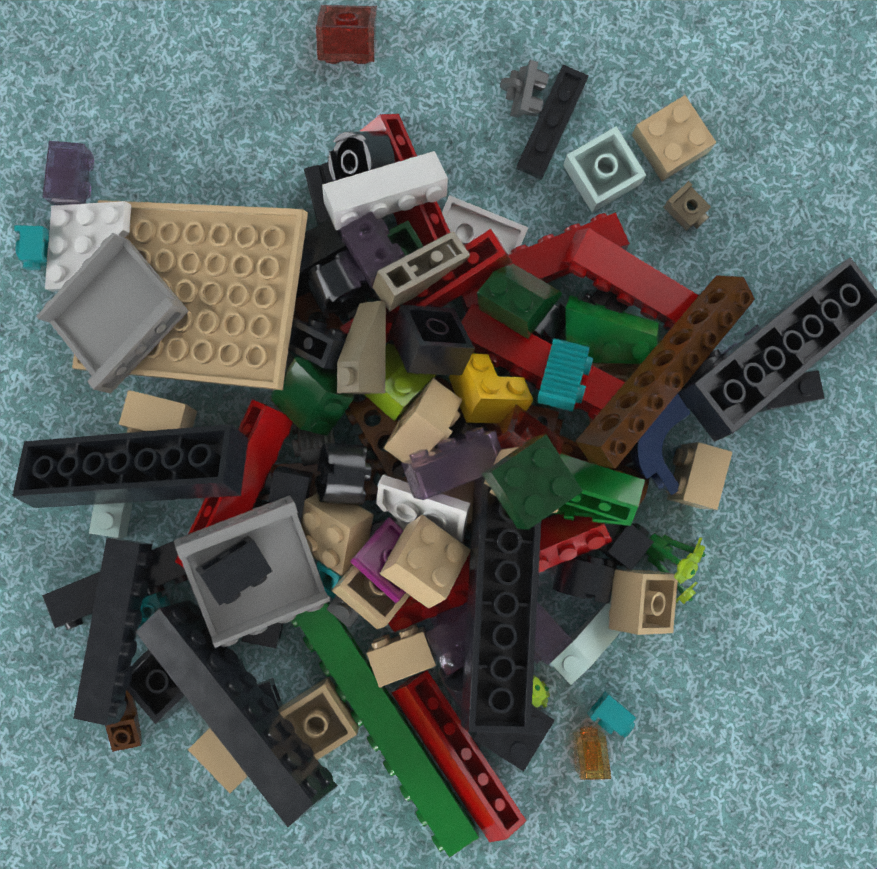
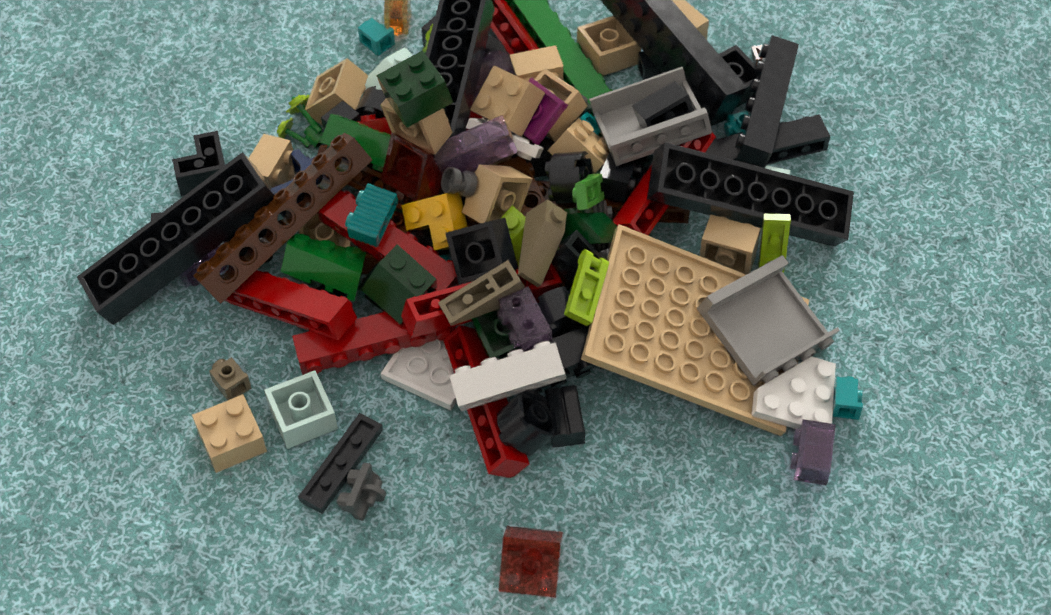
camera: 175 degrees left, 30 degrees down
none -> black brick [172,131,225,196]
none -> dark grey wheel [441,167,477,198]
none -> lime plate [564,249,609,326]
none -> bright green plate [572,173,605,210]
none -> lime plate [757,214,791,273]

